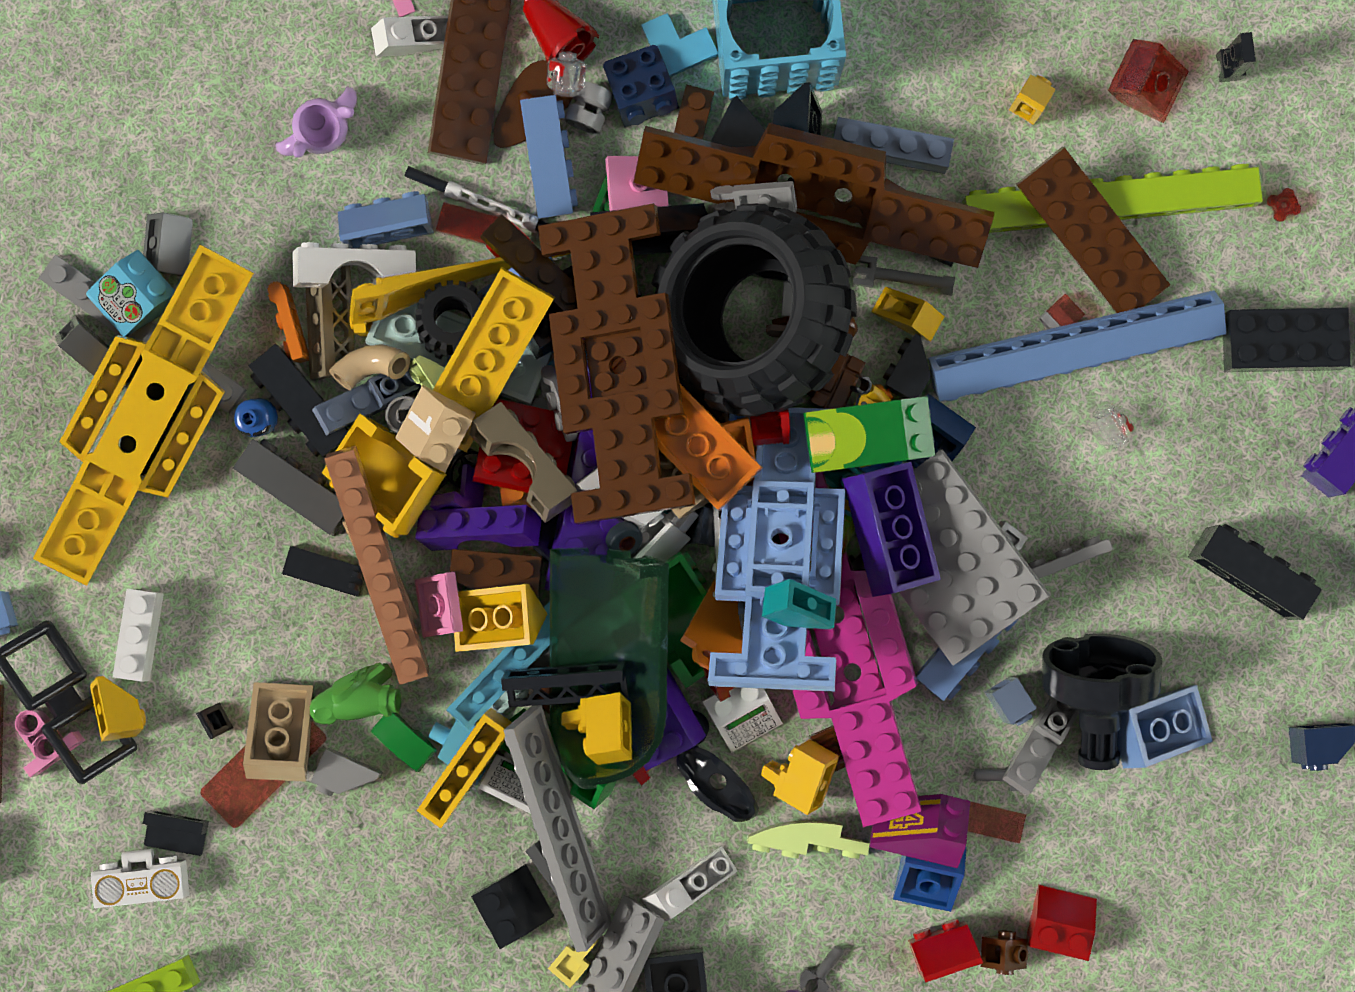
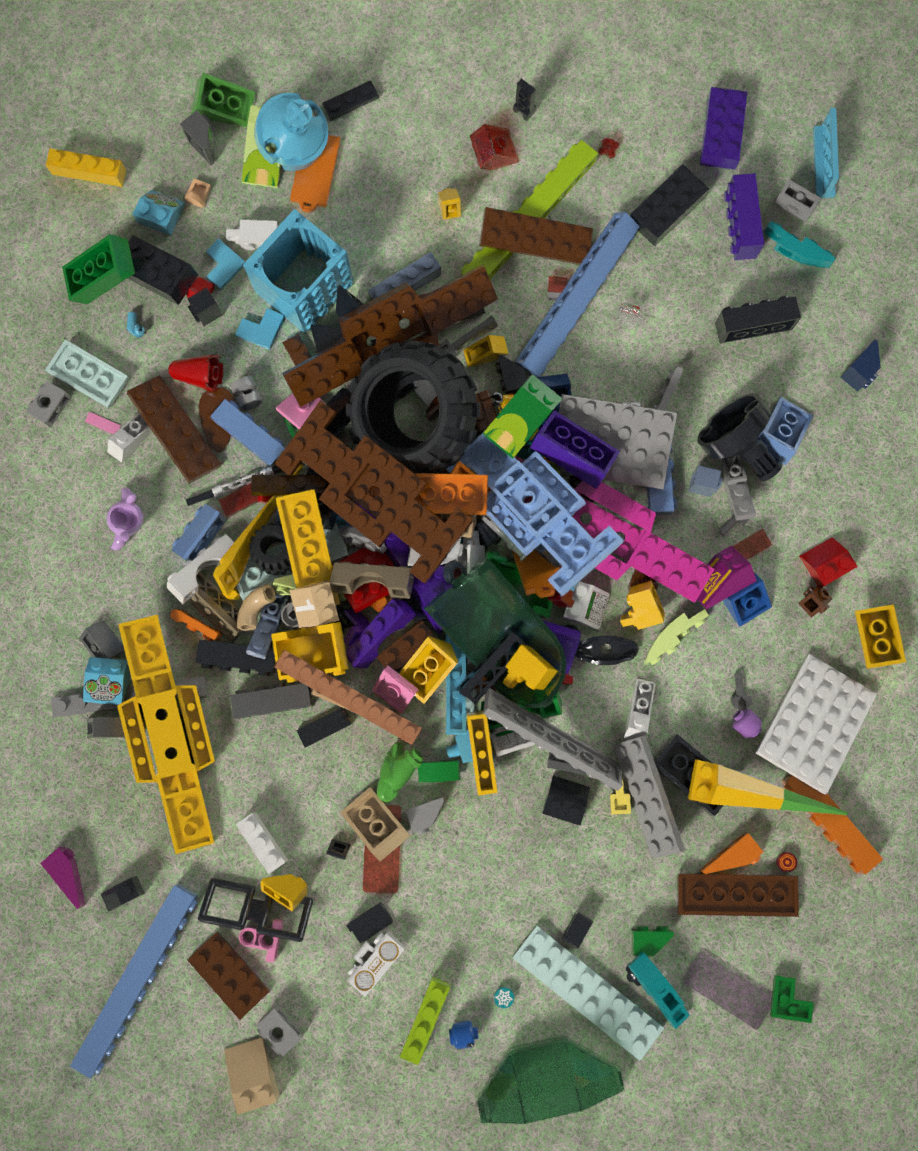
camera: 40 degrees left, 5 degrees down
blue head [234,398,278,437] -> none
clear head [546,52,586,97] -> none
dark blue bracket [603,45,679,128] -> none
light grey hinge [711,181,797,213] -> none
red tile [750,409,791,446] -> none
teal slope [762,579,836,629] -> none
red slope [908,918,983,983] -> none

